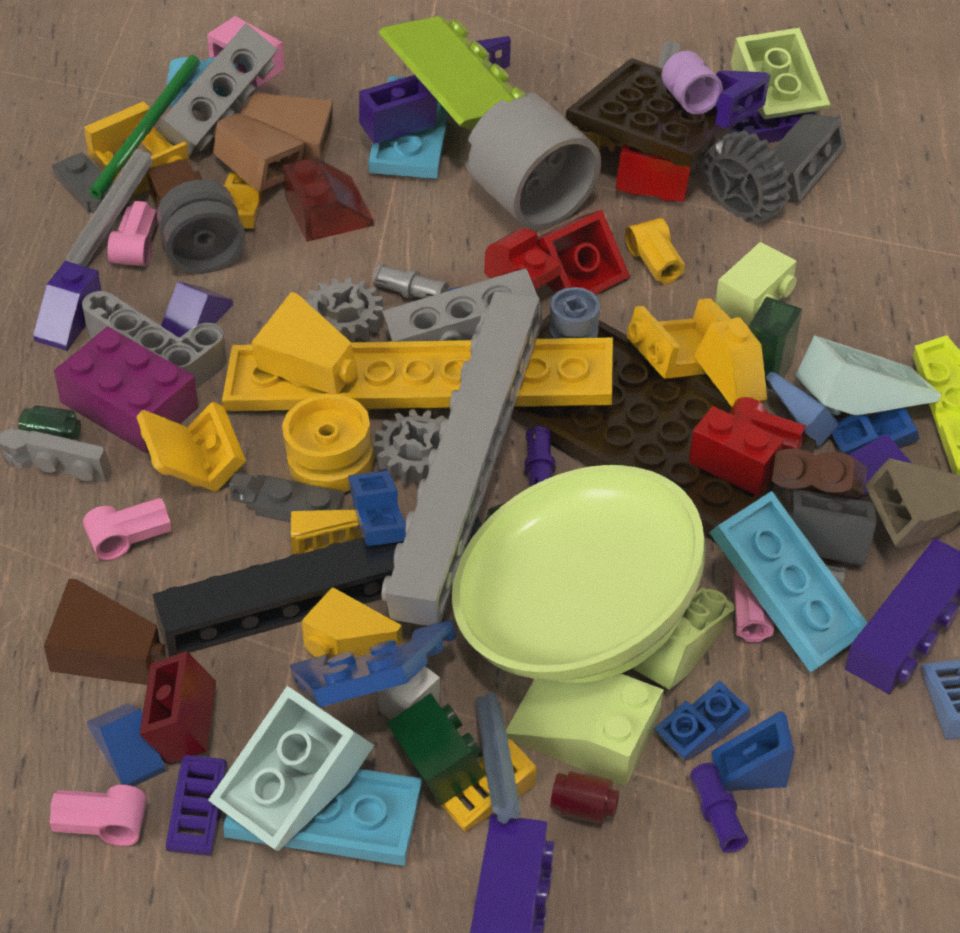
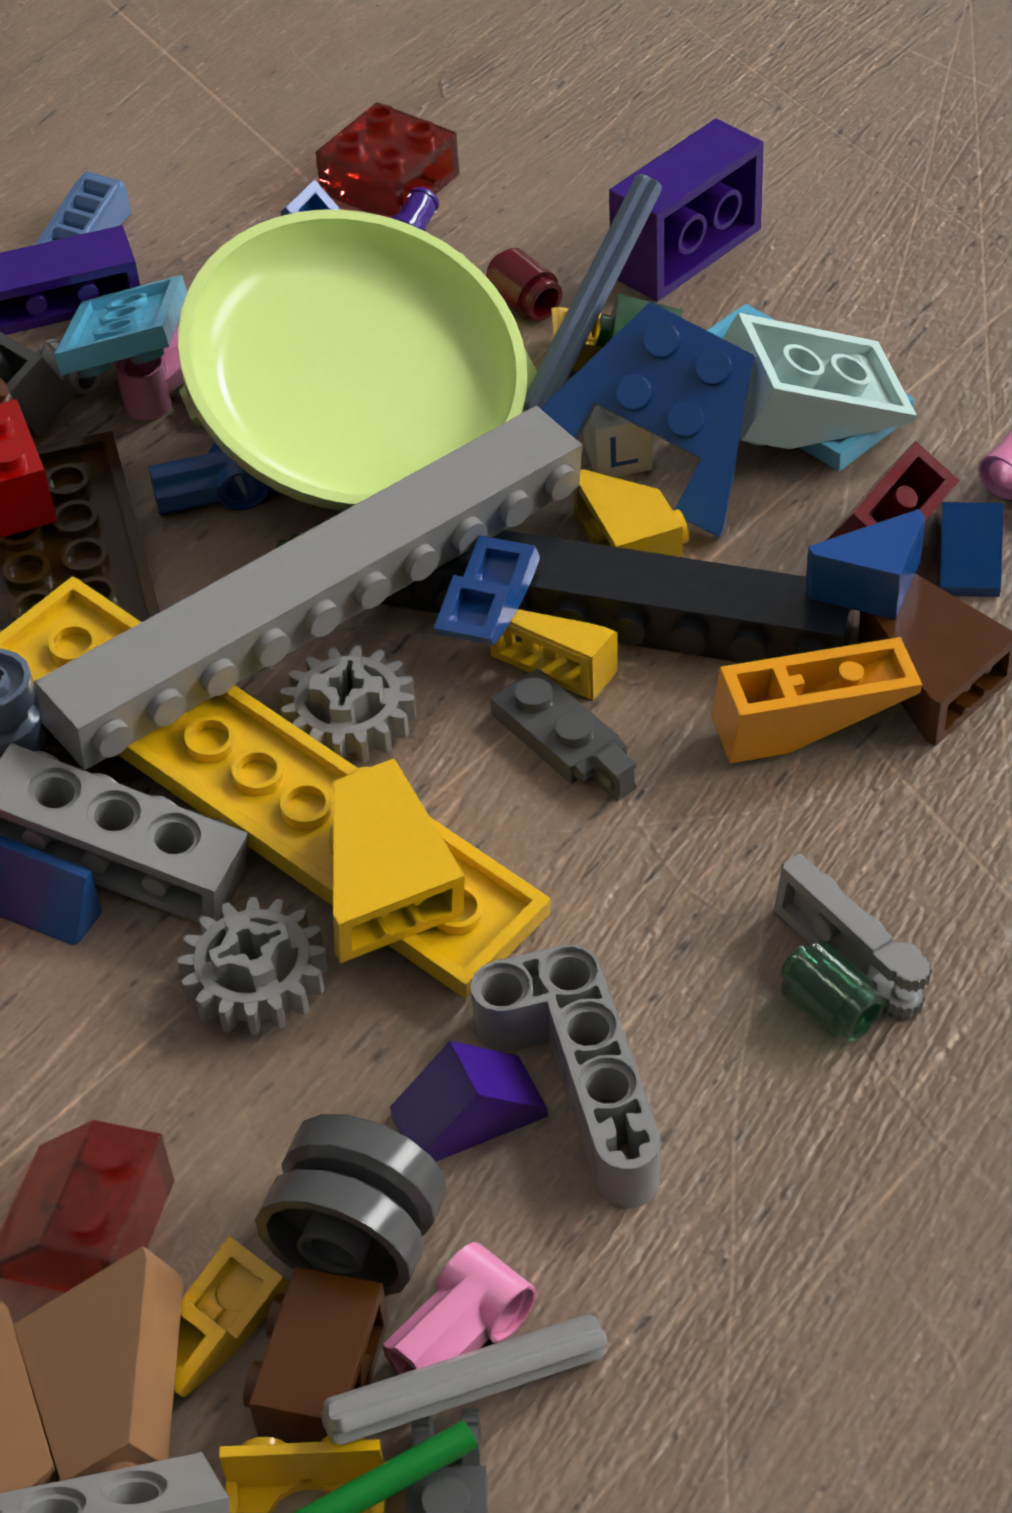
camera: 140 degrees left, 0 degrees up
slope [33,261,101,351] -> none
magenta brick [54,326,198,454] -> none
bright pink piece [83,498,172,561] -> none
yellow bracket [136,401,246,492] -> none
dark purple slope [166,755,228,856] -> none
yellow wheel [282,393,375,493] -> none
light grey pin [373,264,449,299] -> none
none -> clear red brick [315,102,460,218]
none -> light orange slope [711,637,922,764]
none -> blue slope [806,509,925,620]

